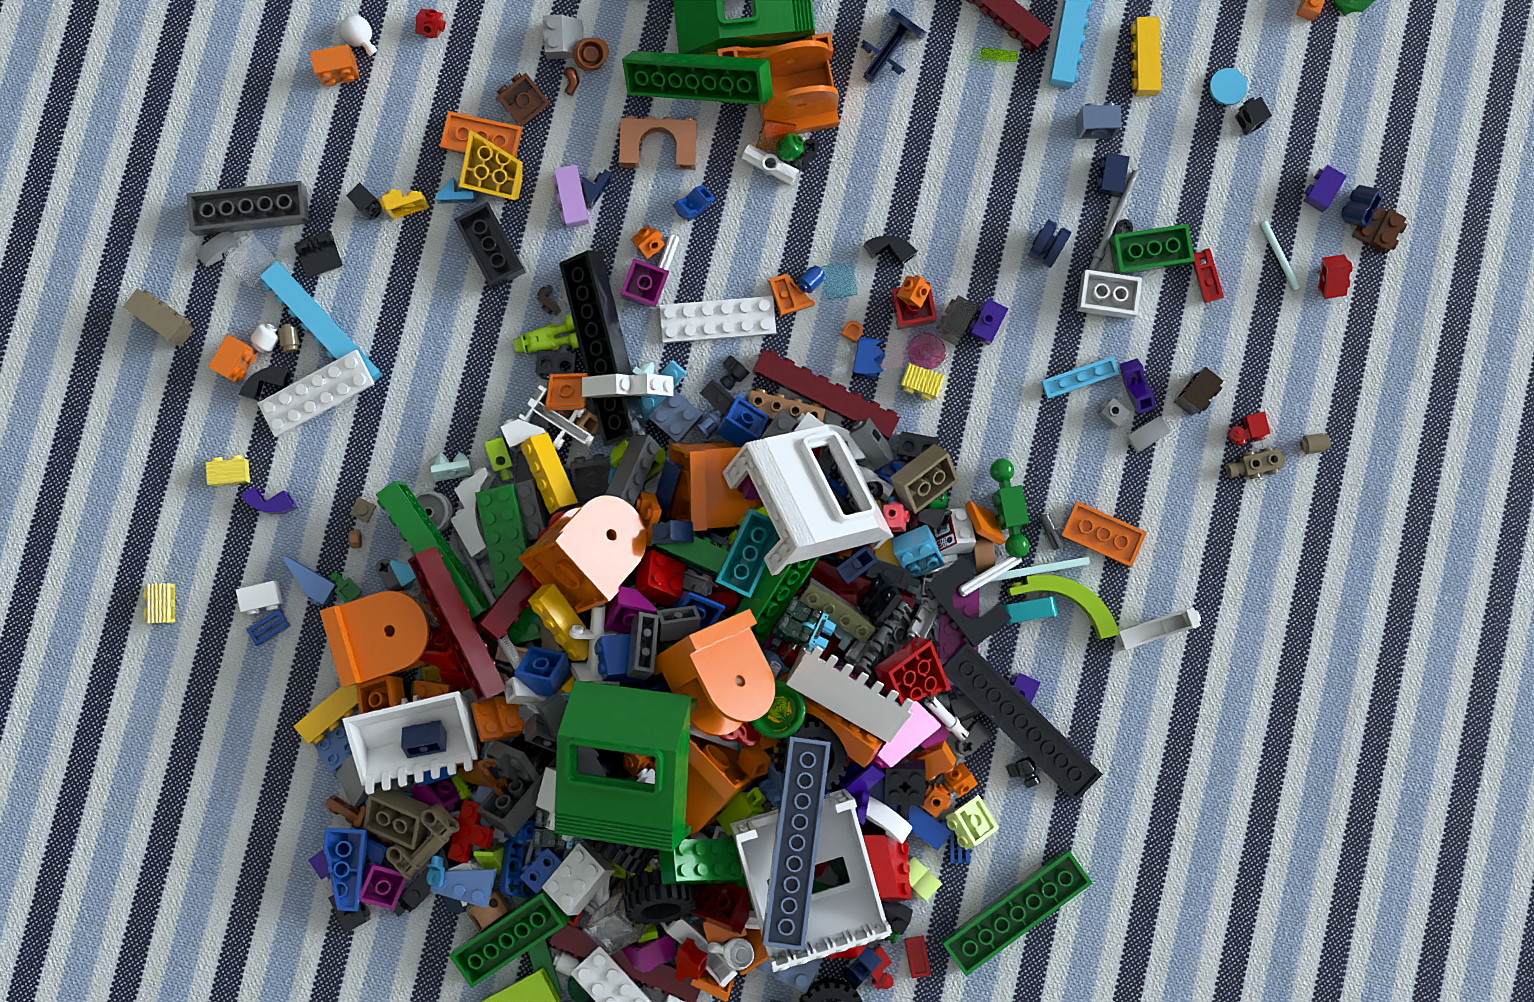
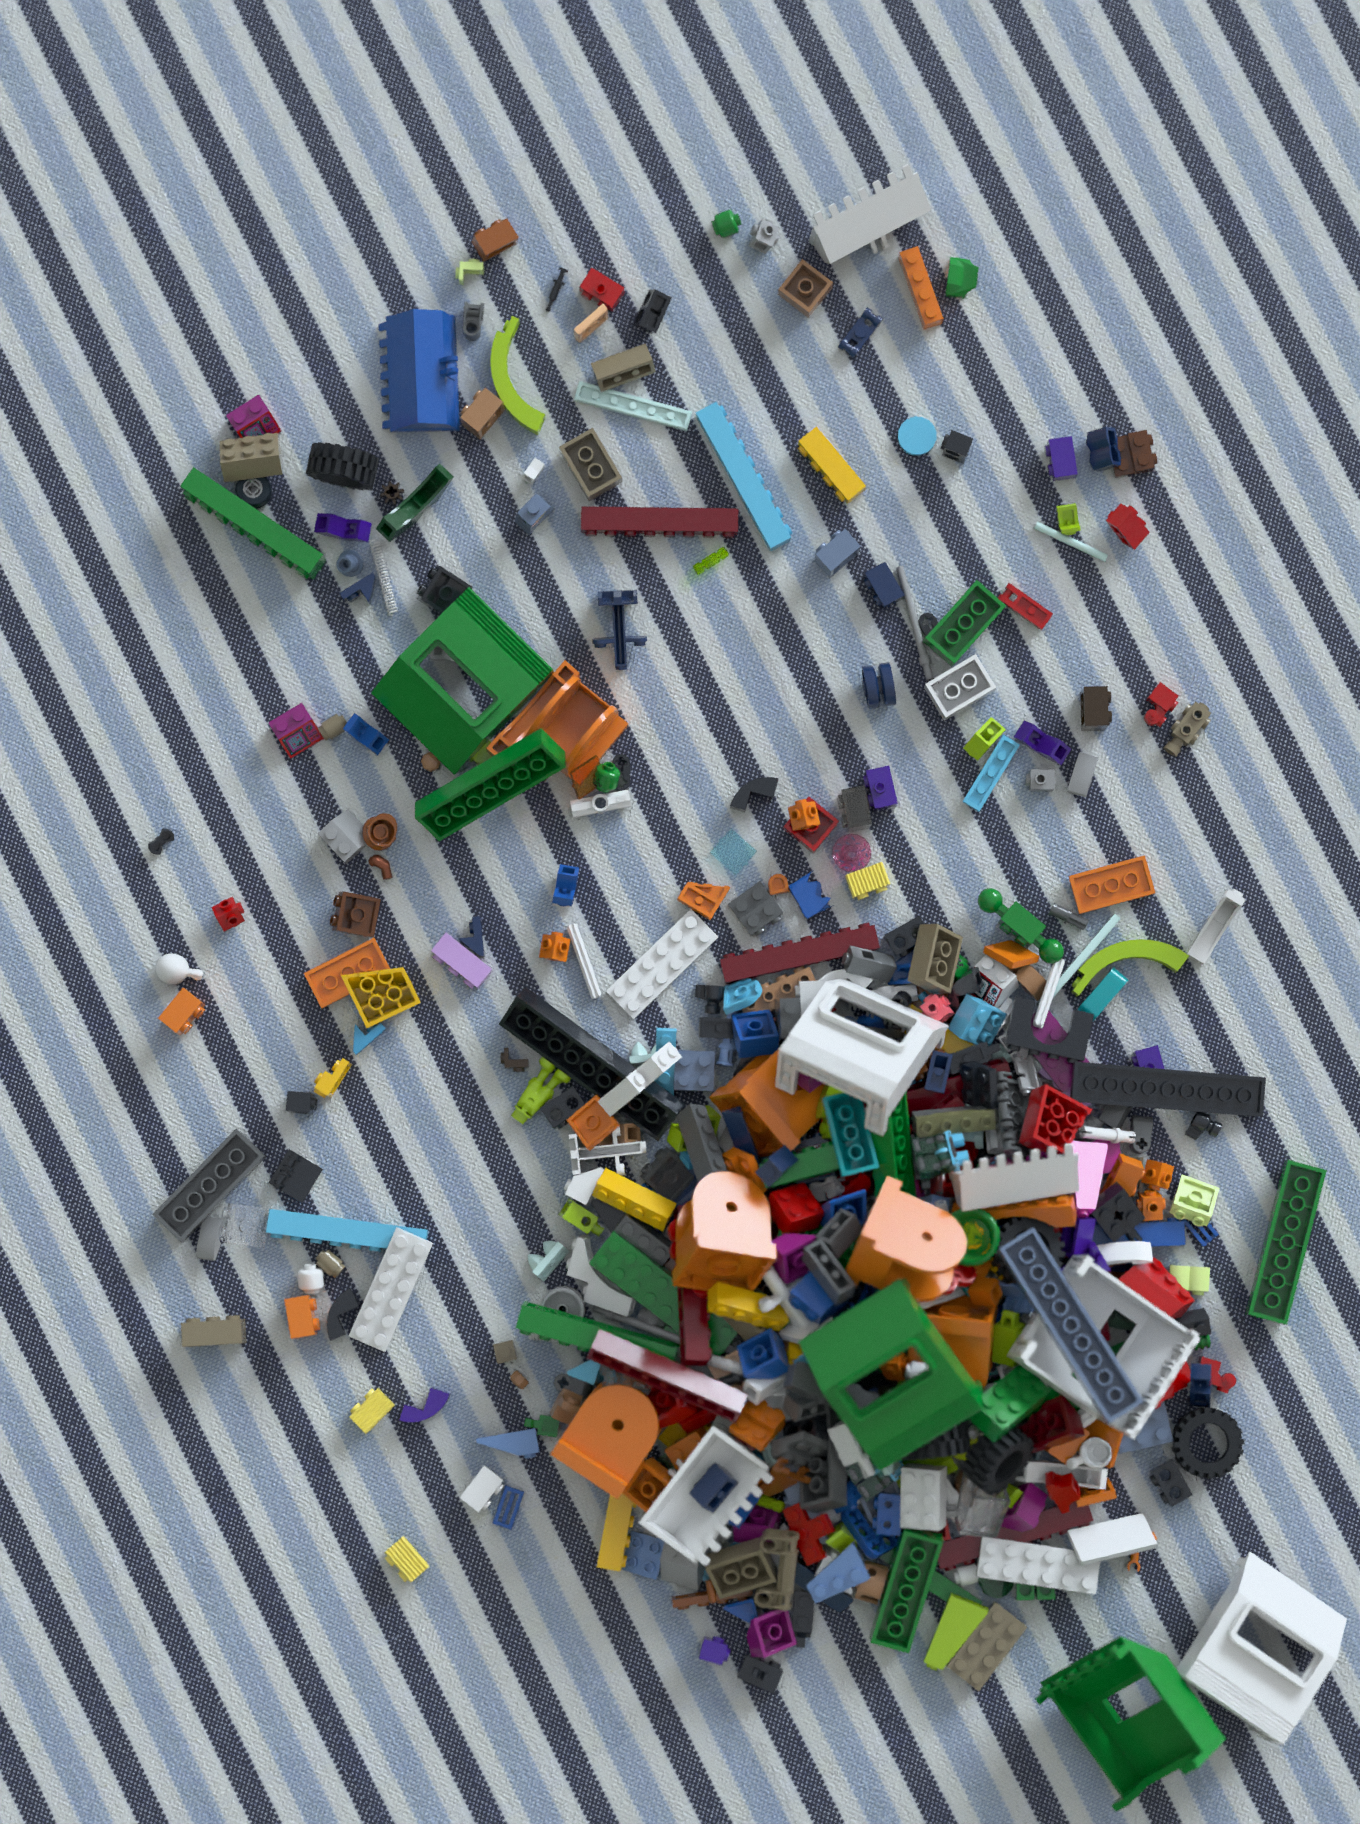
camera: 30 degrees left, 0 degrees up
blue wedge [323,828,368,911] -> none
dark azure piece [426,856,445,888] -> none
black brick [454,202,526,290] -> none
nougat arch [619,116,697,170] -> none
magenta slope [620,258,669,307] -> none
blue brick [797,265,825,293] -> none
red tile [904,935,931,979] -> none
dark tan brick [1300,433,1331,454] -> none
none -> medium nougat tile [421,752,441,772]
none -> medium nougat brick [550,1388,583,1425]
none -> medium azure tile [723,978,762,1015]
none -> dark grey plate [728,881,783,937]
none -> lime slope [963,717,1006,761]
none -> lime bracket [1056,503,1081,535]

